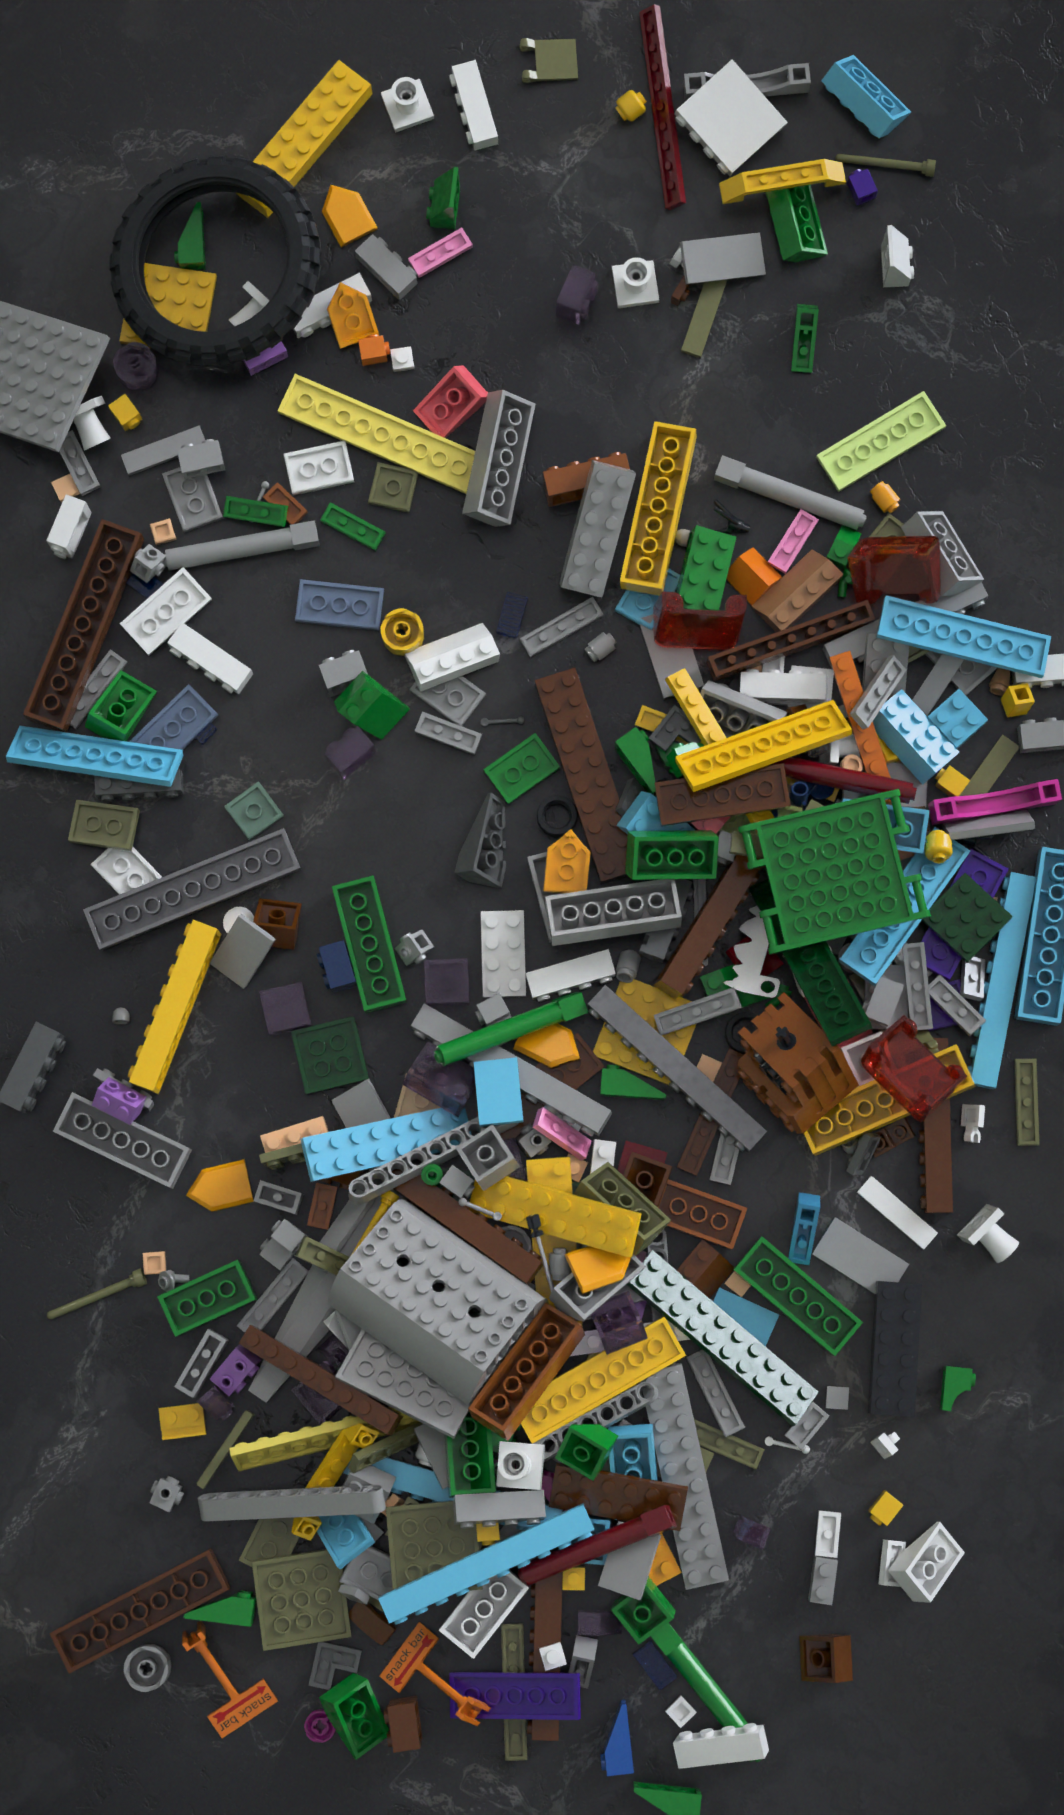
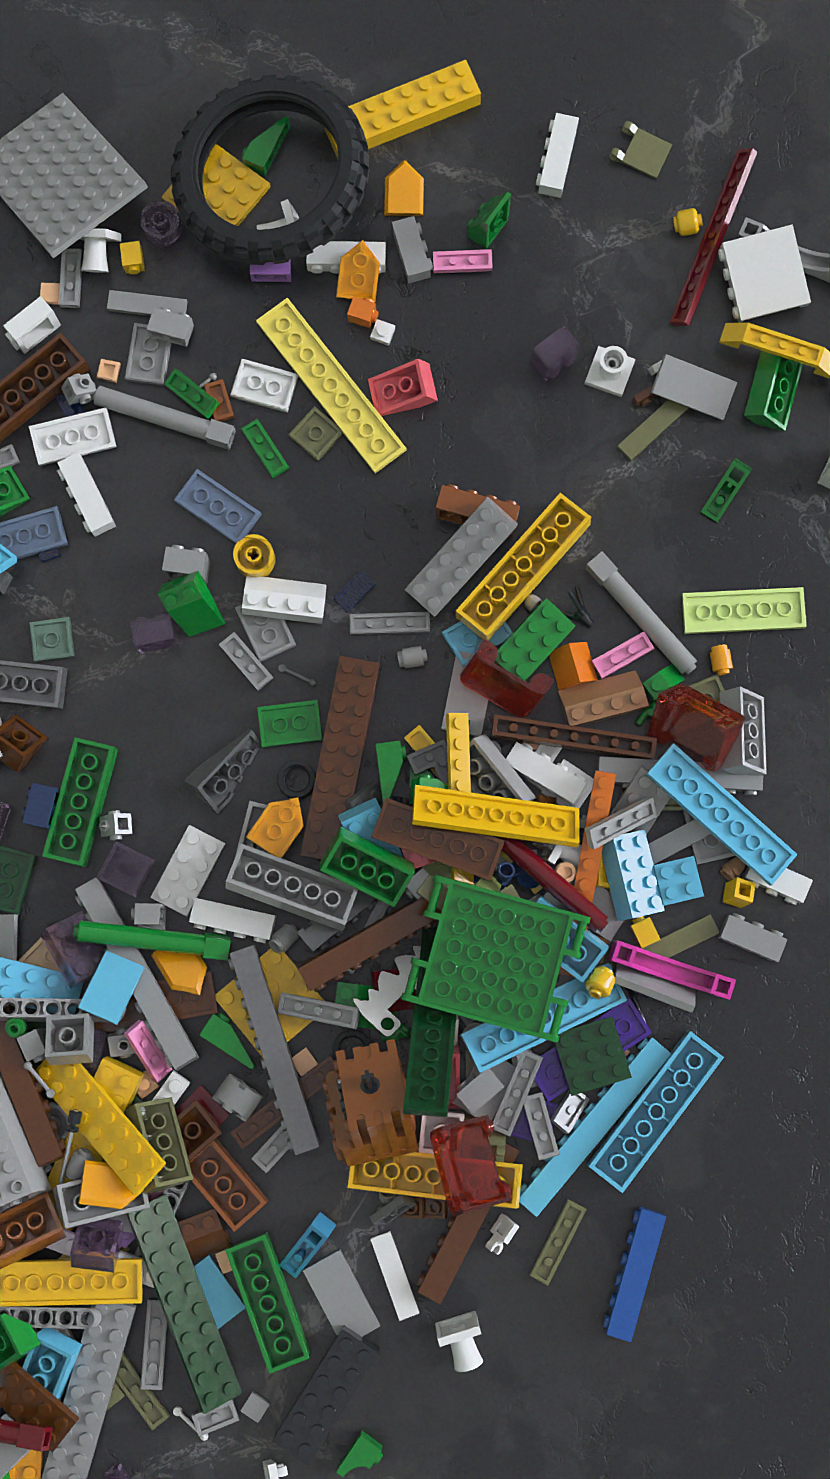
camera: 30 degrees right, 0 degrees up
white plant [381,77,434,133] -> none
light grey brick [462,390,536,527] -> none
none -> light grey brick [212,1074,263,1122]

